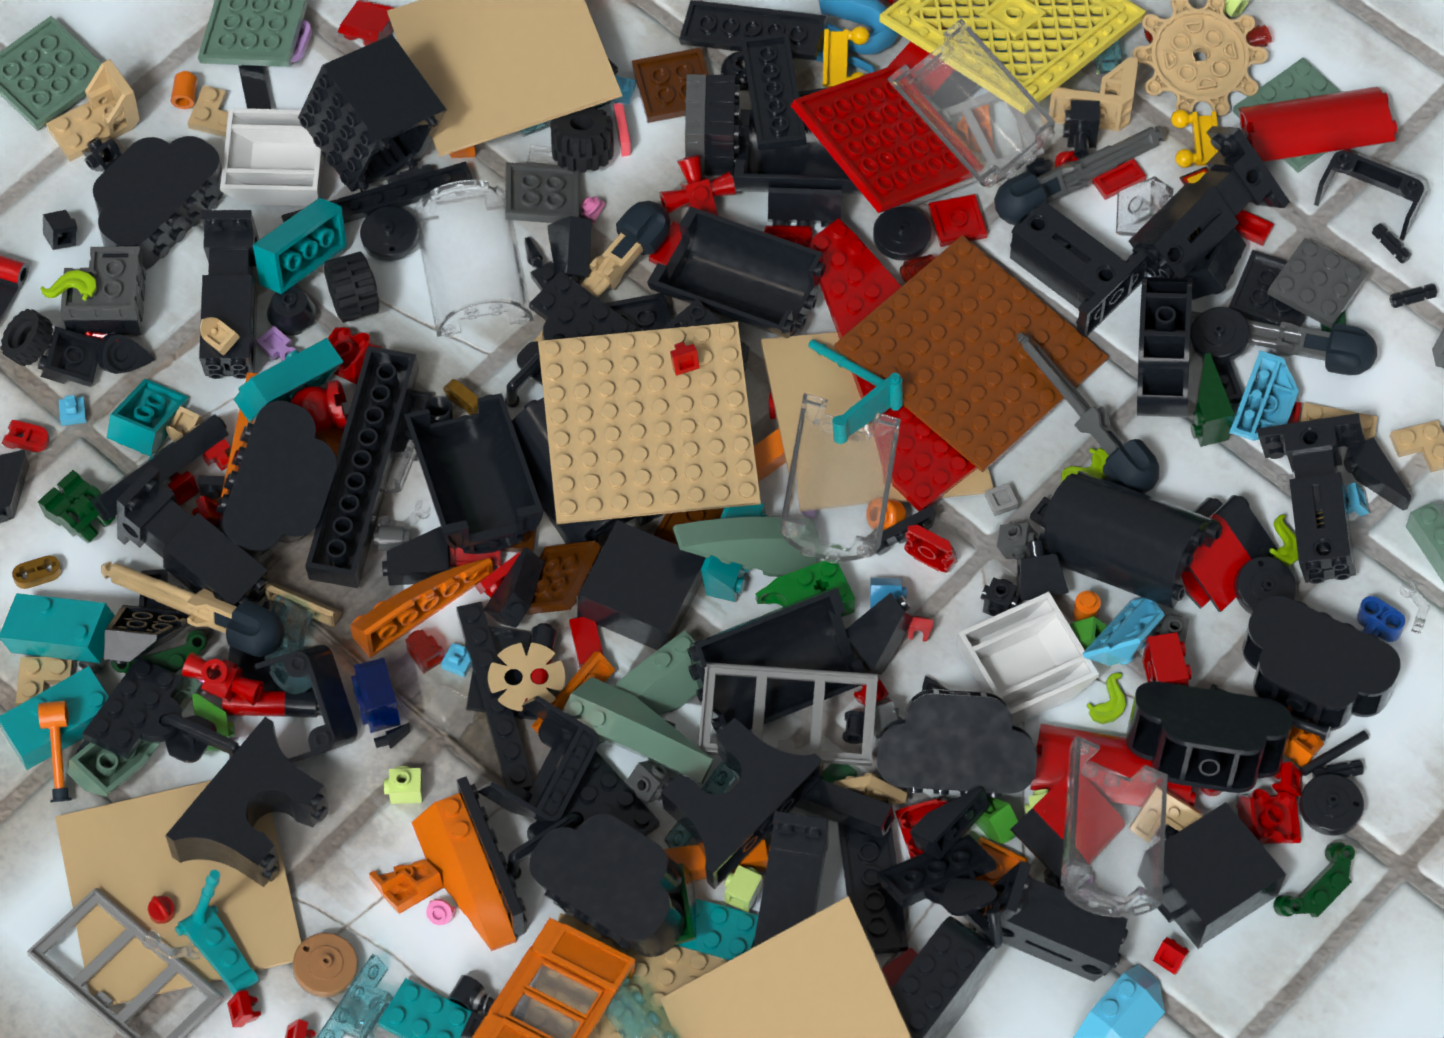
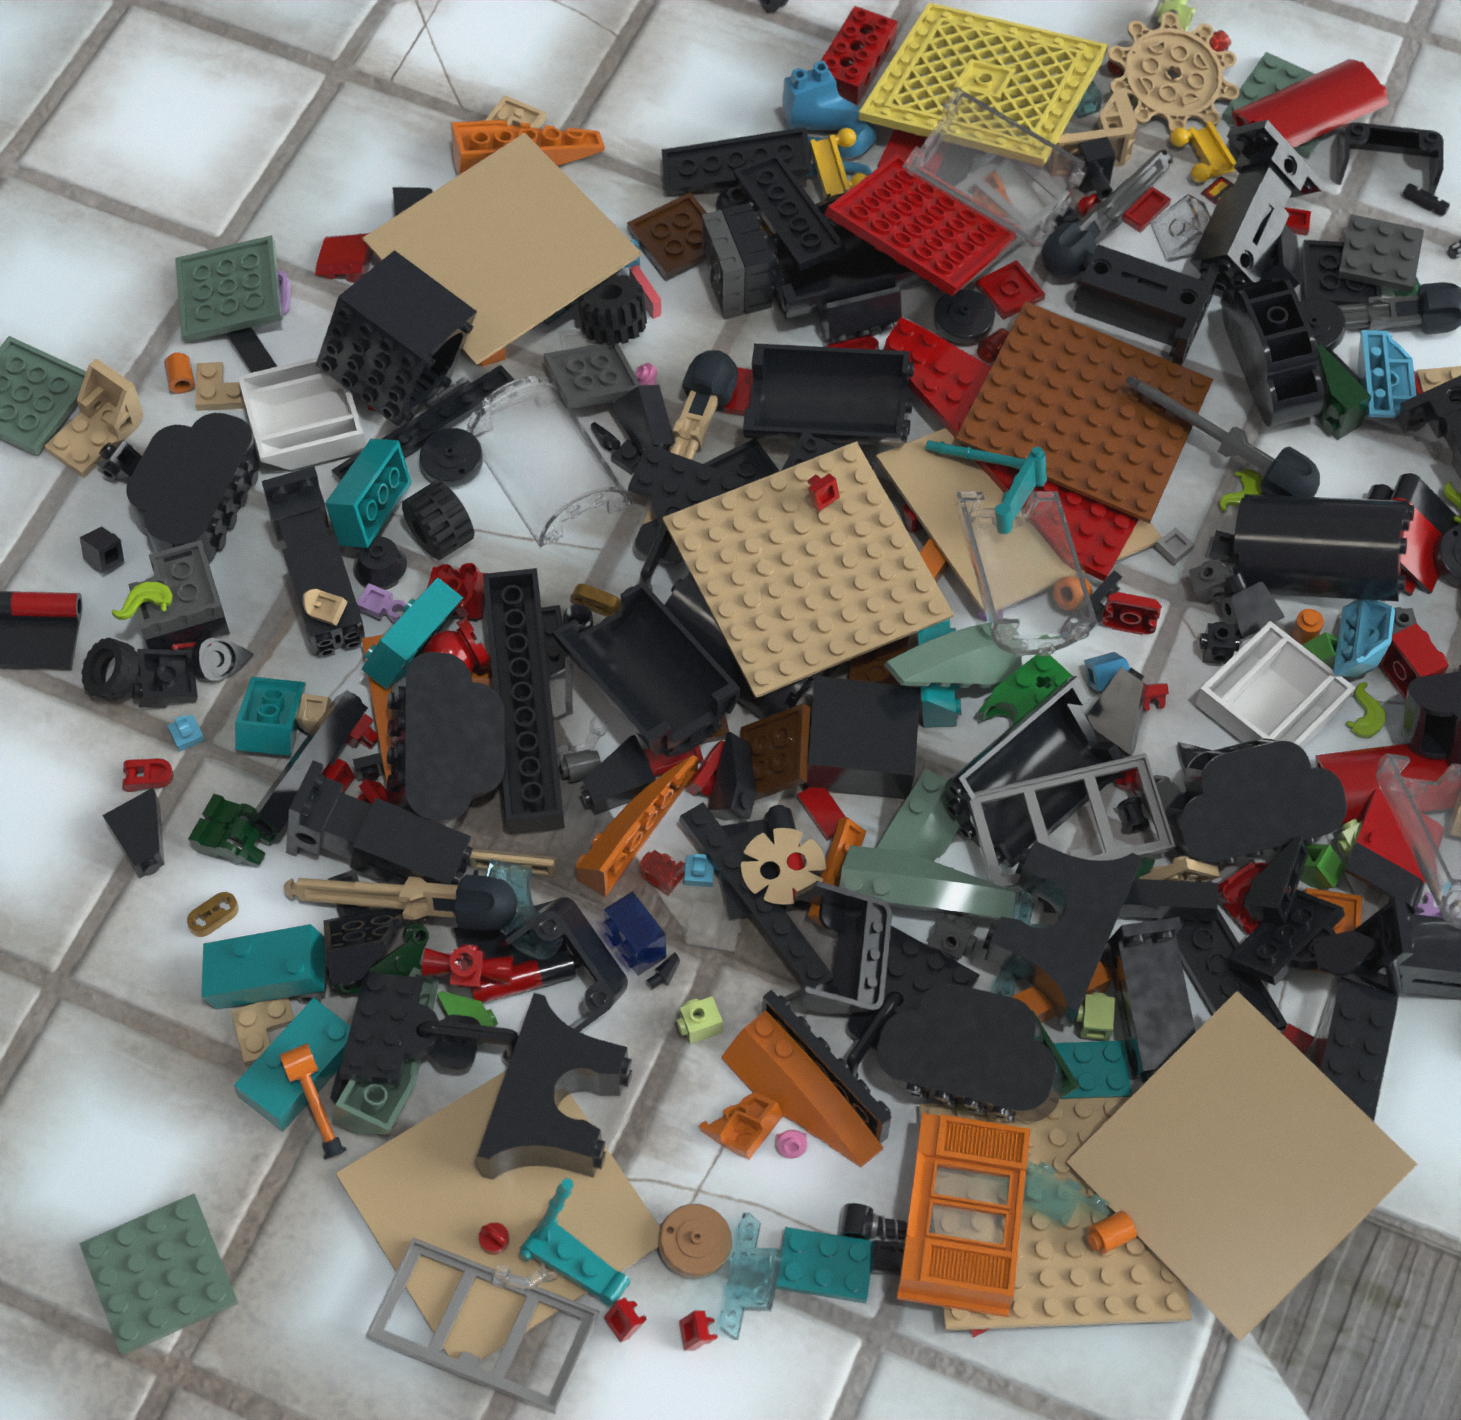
camera: 20 degrees left, 0 degrees up
red brick [659,155,736,216] -> none

